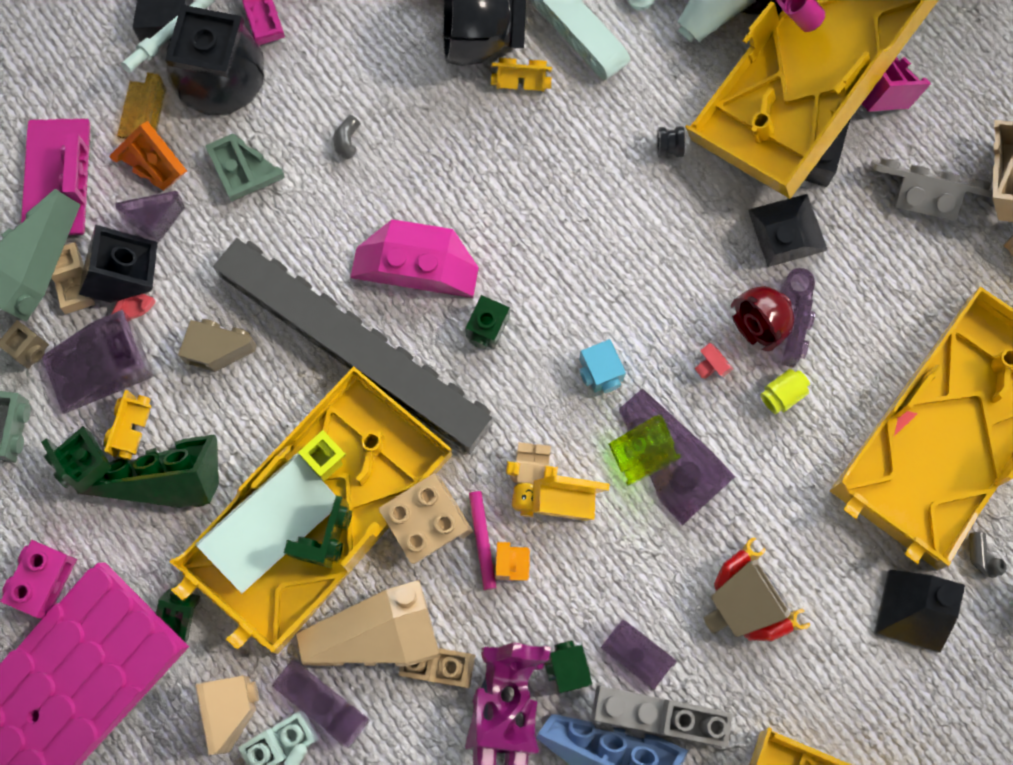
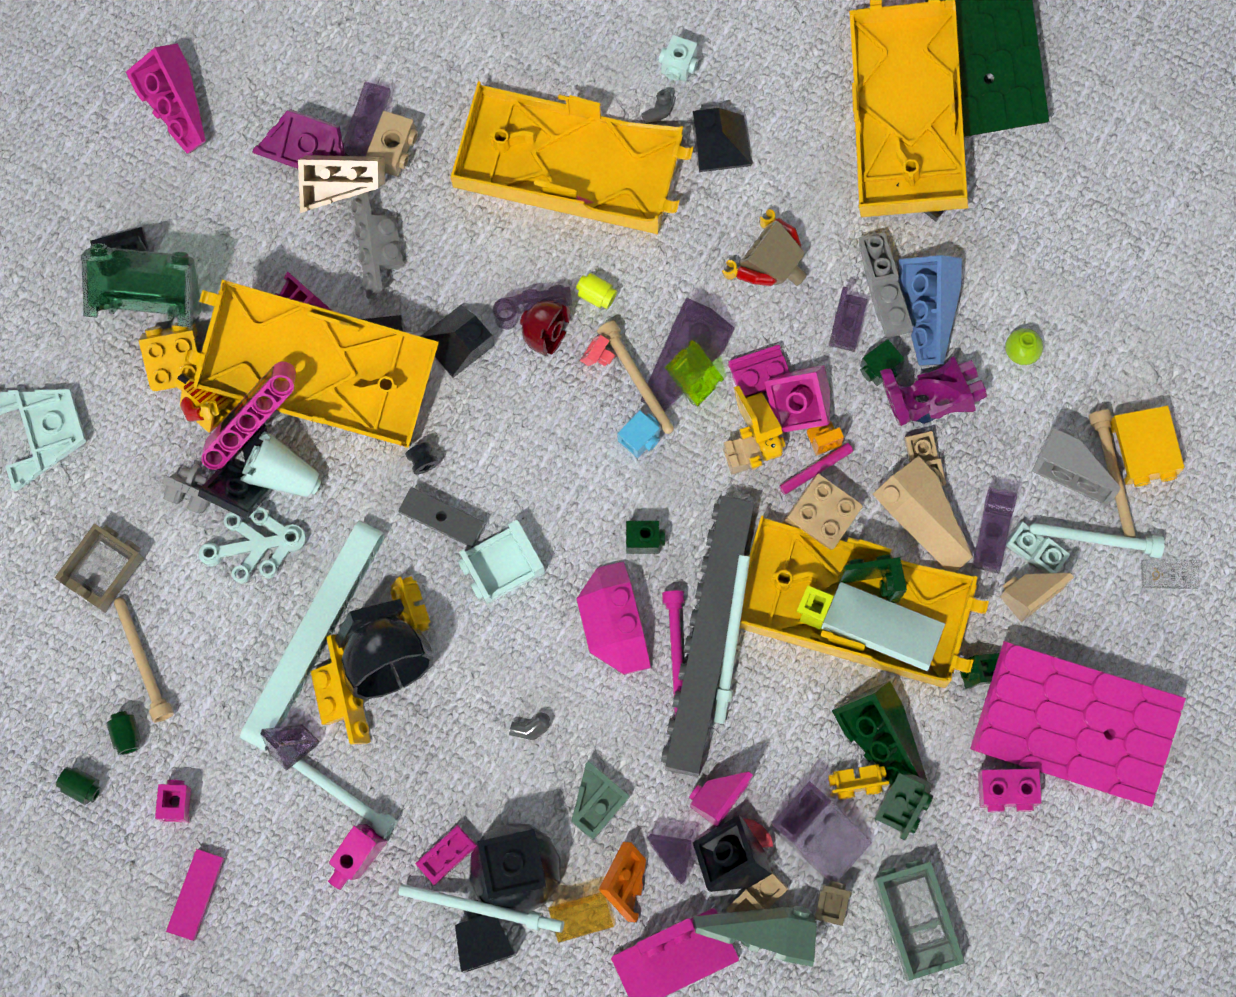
camera: 110 degrees left, 0 degrees up
dark tan slope [178,319,257,372] -> none
none -> dark grey tile [398,487,485,548]
none -> light aqua panel [457,519,545,604]
none -> tan piece [597,320,674,434]
none -> dark pink piece [662,590,685,717]
none -> dark pink slope [689,771,753,827]
none -> light aqua bar [714,555,750,724]
none -> dark pink plate [728,345,789,398]
none -> dark pink slope [764,365,830,433]

